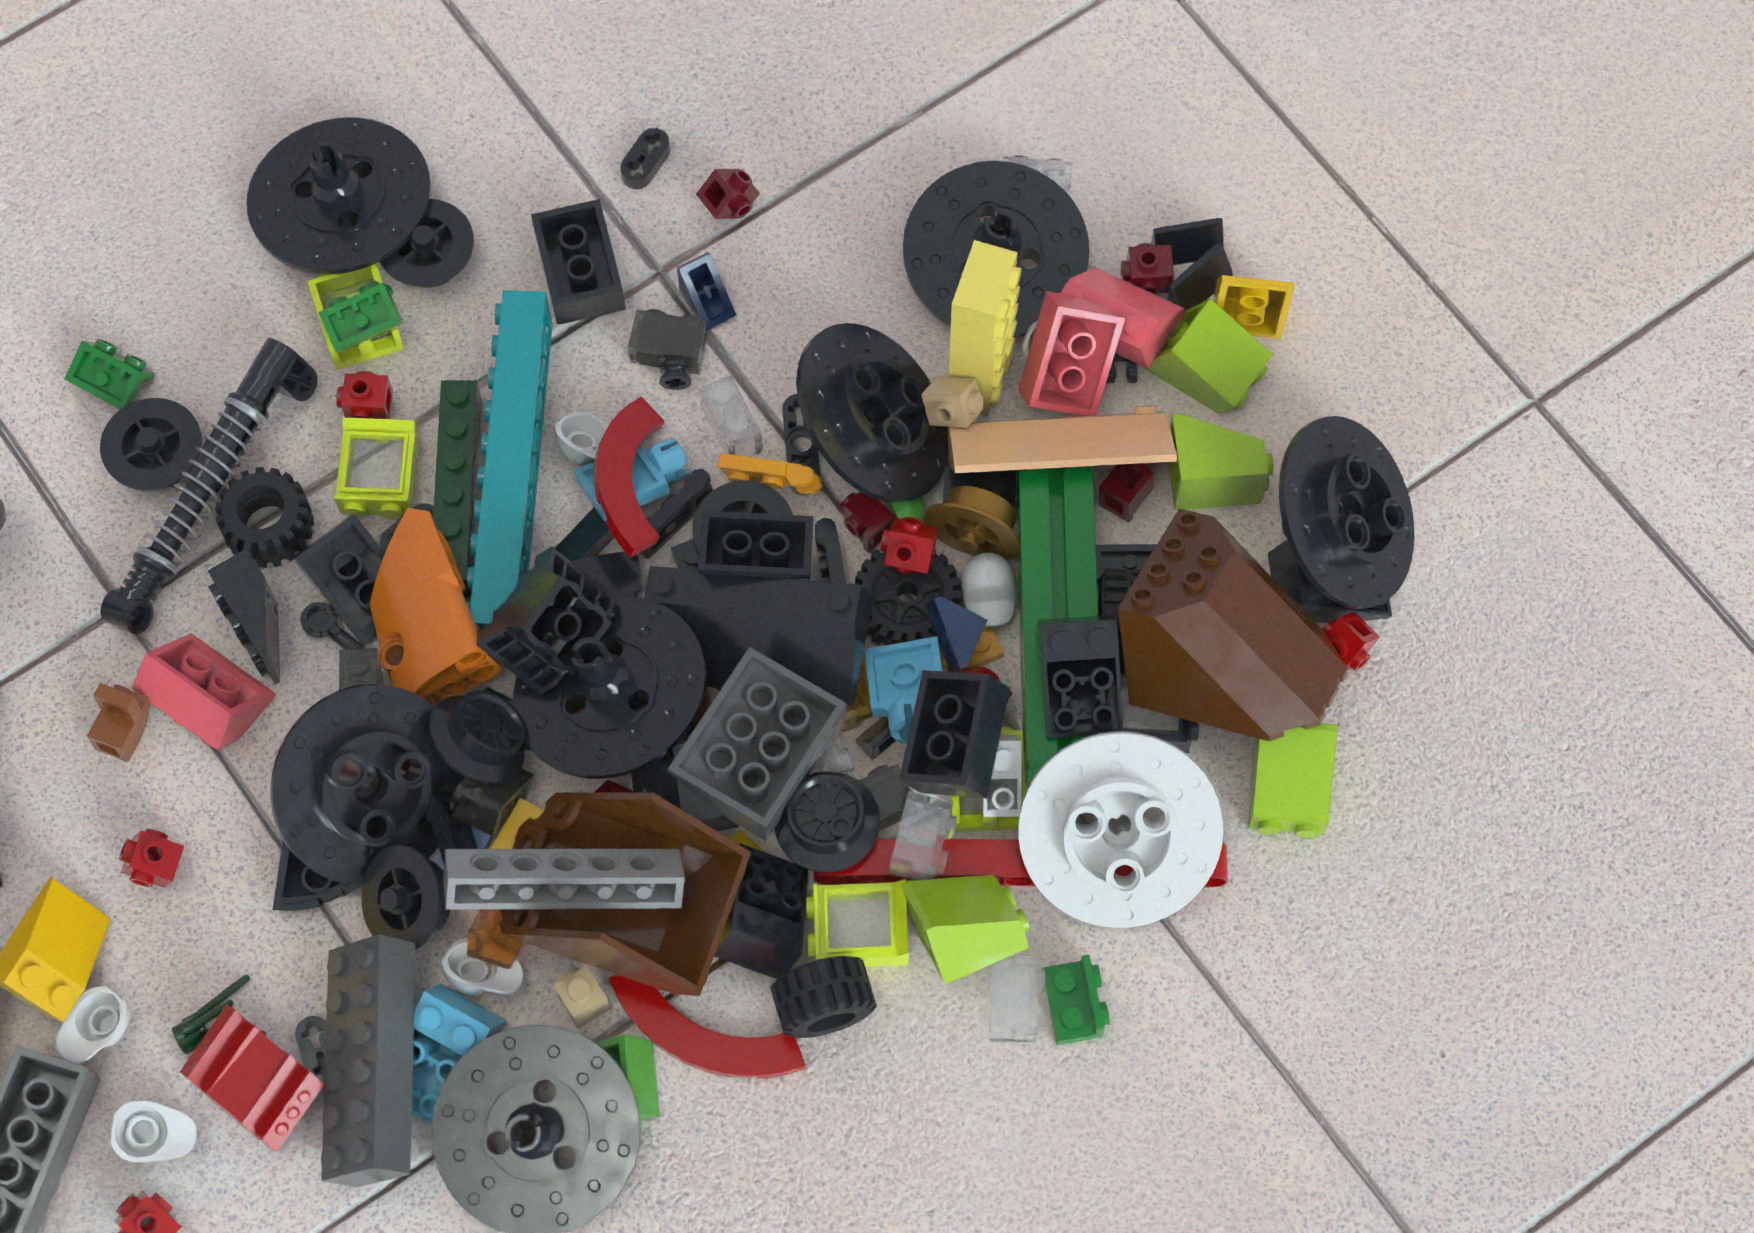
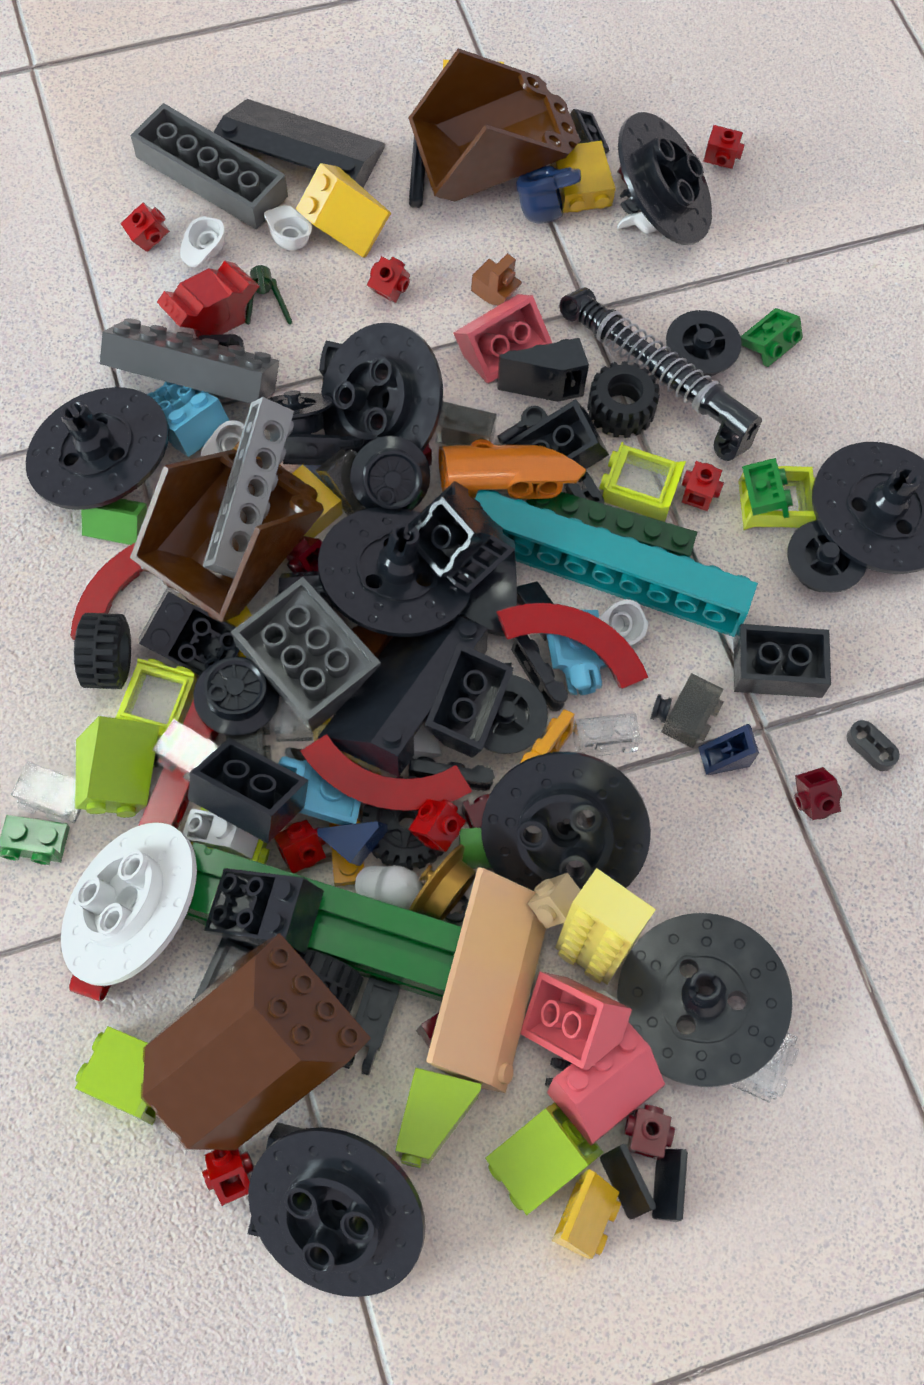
camera: 105 degrees right, 0 degrees up
none -> red tile [300,734,473,810]

